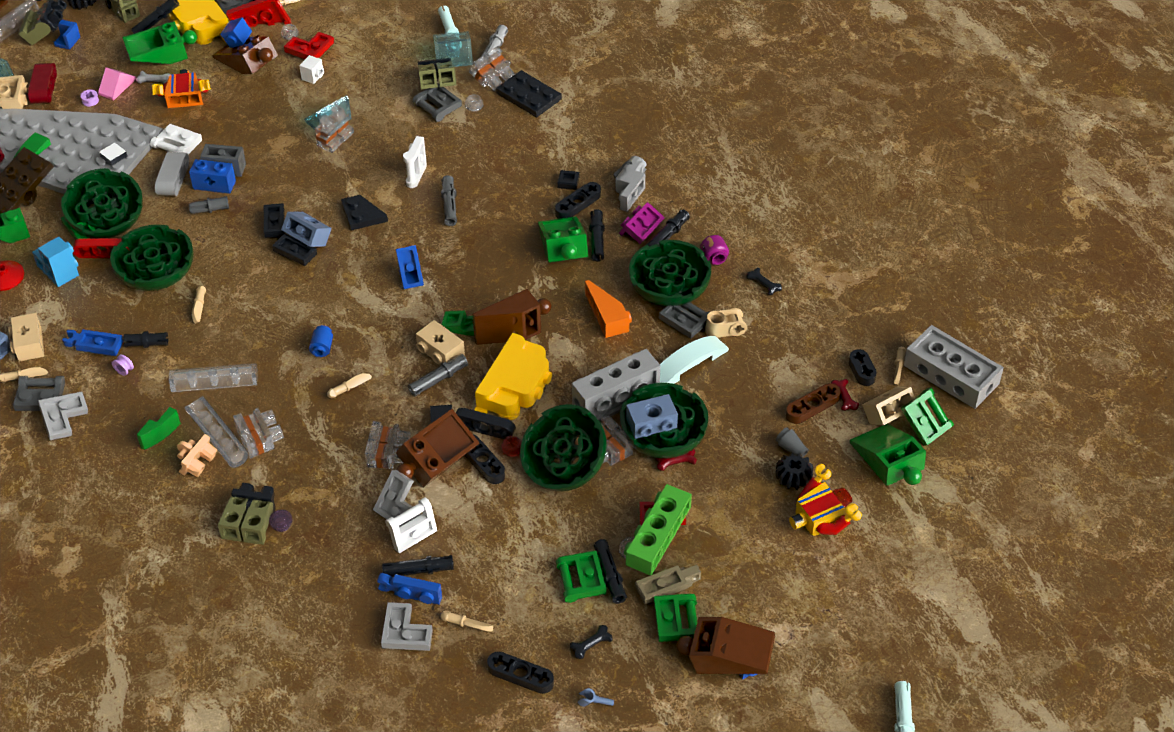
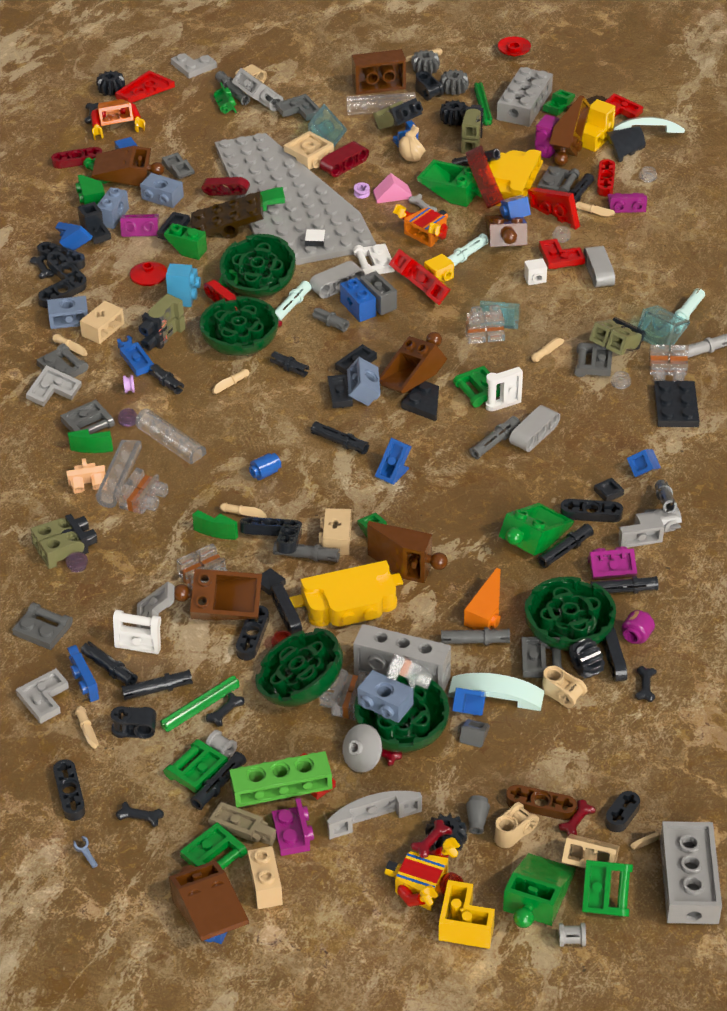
camera: 50 degrees right, 5 degrees down
none -> dark grey plate [12,602,73,650]
none -> dark grey plate [60,400,115,434]
none -> black piece [110,706,157,739]
none -> clear purple plate [118,408,139,427]
none -> black pin [121,669,193,701]
none -> hips [139,294,186,351]
none -> green axle [160,676,240,732]
none -> green slope [192,510,238,540]
none -> black piece [206,693,245,727]
none -> light grey bush [206,730,237,759]
none -> black beam [240,517,302,554]
none -> tan brick [248,846,283,909]
none -> black pin [270,351,309,377]
none -> magenta bracket [272,798,314,856]
none -> light aqua pin [275,281,312,320]
none -> black pin [311,421,369,455]
none -> light grey slope [327,791,422,839]
none -> light grey dish [343,724,382,773]
none -> reddish brown slope [379,332,447,394]
none -> clear hips [385,652,433,689]
none -> red slope [389,249,451,305]
none -> tan hat [399,124,426,163]
none -> dark red piece [411,819,452,858]
none -> yellow brick [424,254,454,283]
none -> yellow brick [439,880,495,949]
none -> dark grey pin [441,627,510,646]
none -> light aqua pin [447,233,489,266]
none -> blue panel [452,688,486,716]
none -> green plate [453,366,500,408]
none -> dark grey slope [460,719,490,748]
none -> clear red slope [466,145,504,209]
none -> tan piece [494,802,539,848]
none -> light grey beam [509,405,560,452]
none -> tan piece [531,337,564,362]
none -> light grey bush [558,923,586,947]
none -> black gear [569,638,605,679]
none -> light grey beam [583,246,615,287]
none -> black beam [602,626,627,682]
none -> blue panel [627,449,661,477]
none -> dark grey pin [655,480,677,514]

